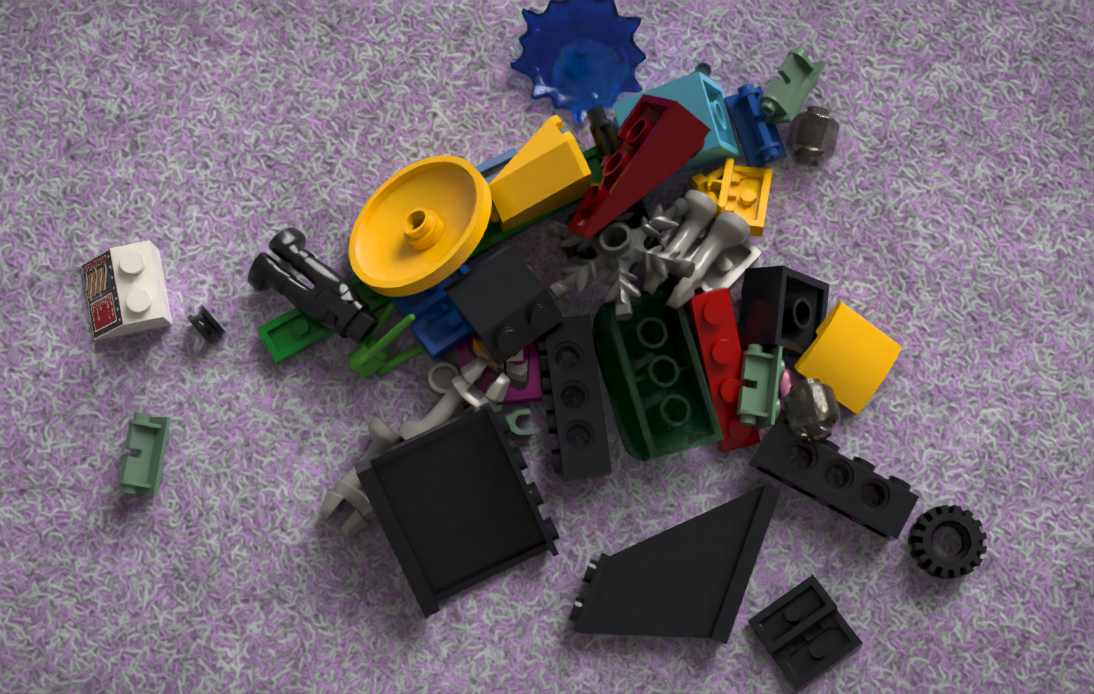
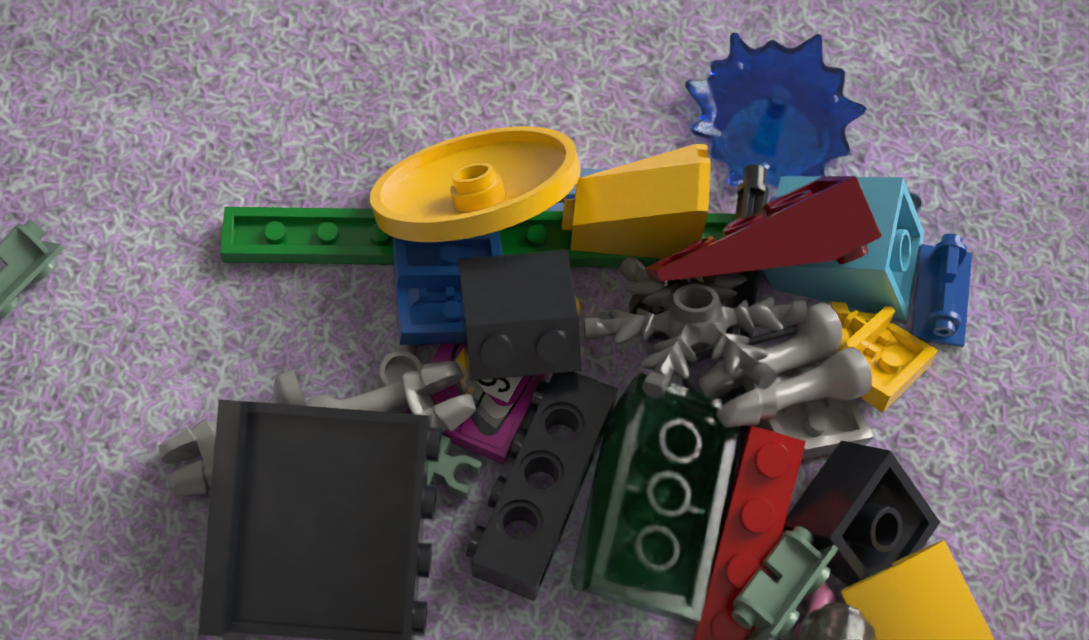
camera: 30 degrees right, 15 degrees down
white slope [81,240,173,341] -> none
black bush [187,305,225,345] -> none
black piece [248,227,379,345] -> none
bright green plant [348,301,425,379] -> none
sand green hinge [760,47,826,125] -> none
clear smoke head [786,106,840,167] -> none

